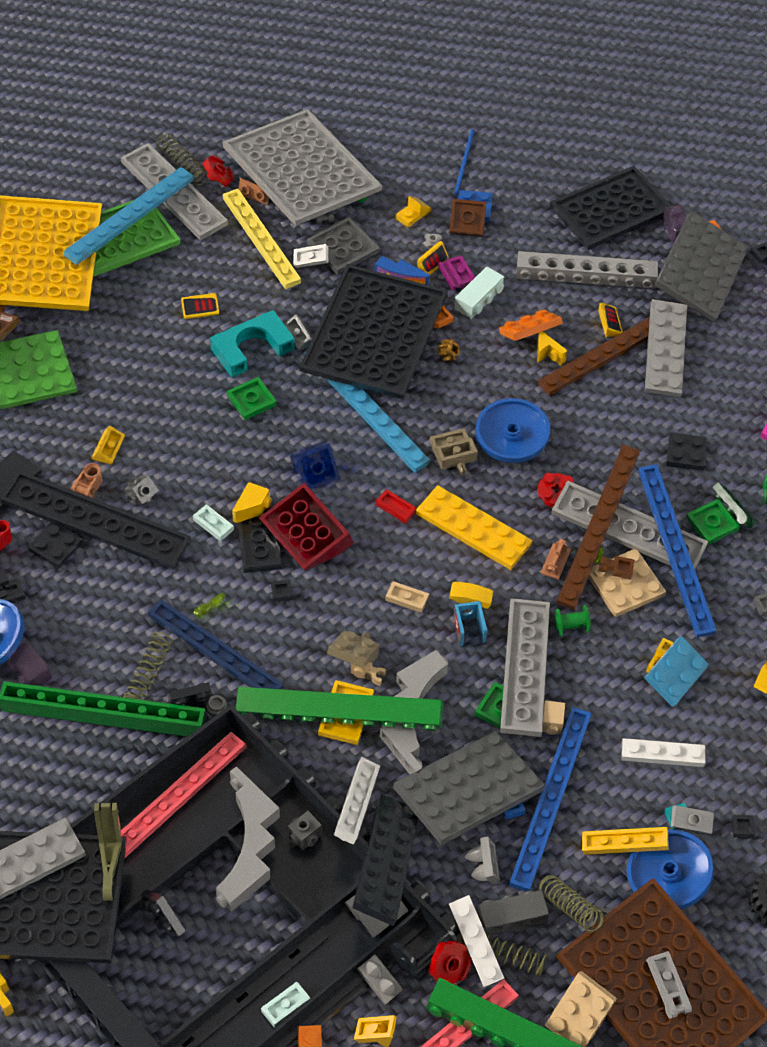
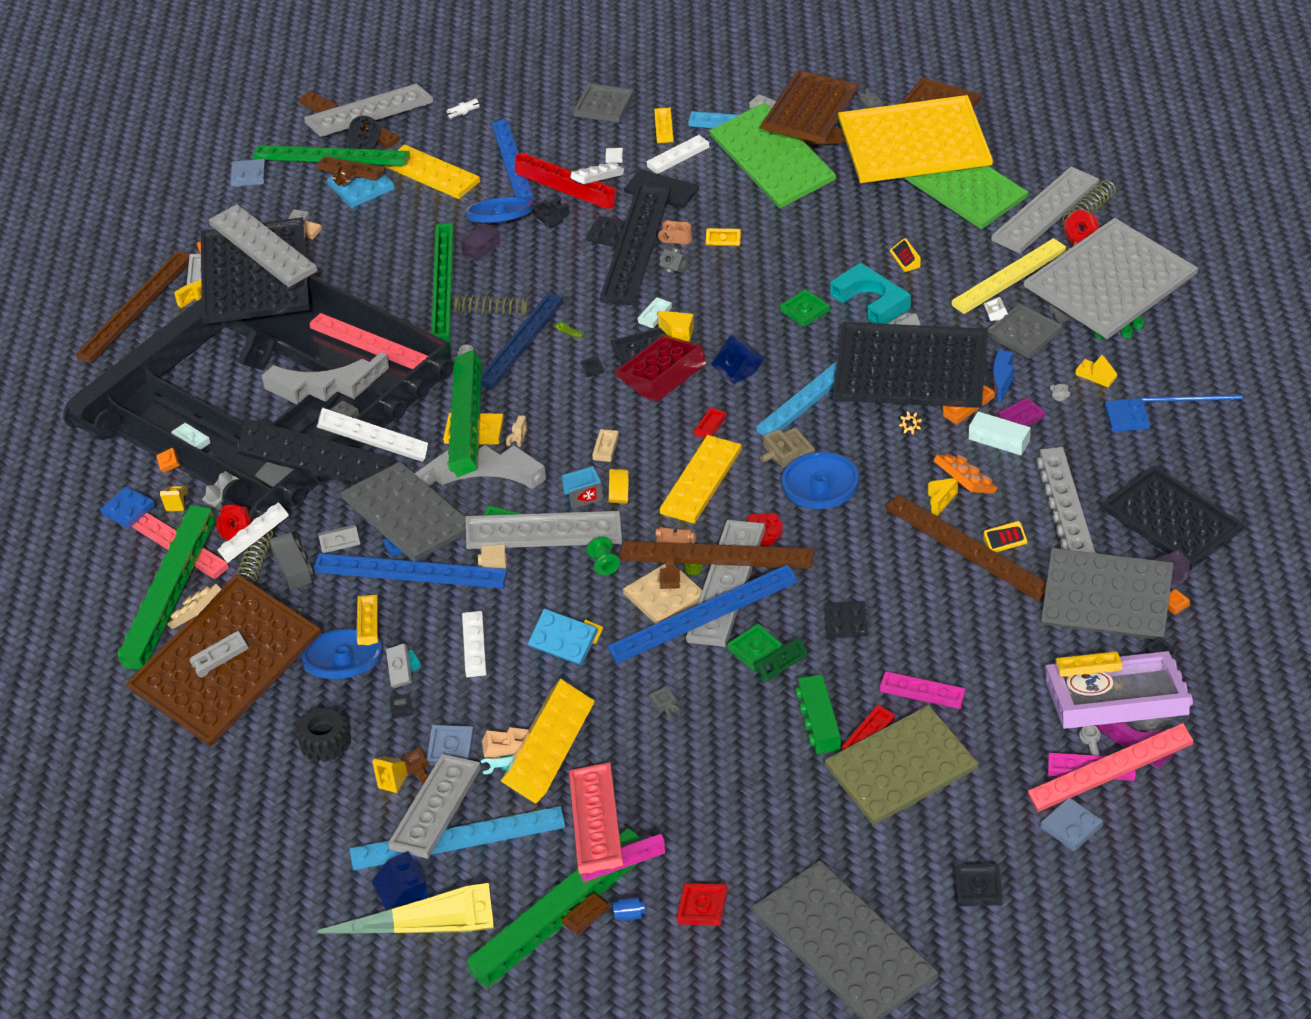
camera: 85 degrees right, 10 degrees down
dark azure plate [64,167,194,265] -> none
olive hinge [94,803,122,901] -> none
black plate [168,682,211,706] -> none
dark tan plate [327,630,380,668] -> none
slope [417,241,449,275] -> none
reddish brown plate [449,199,487,237] -> none
olive piece [539,875,604,932] -> none
light grey plate [645,299,687,397] -> none

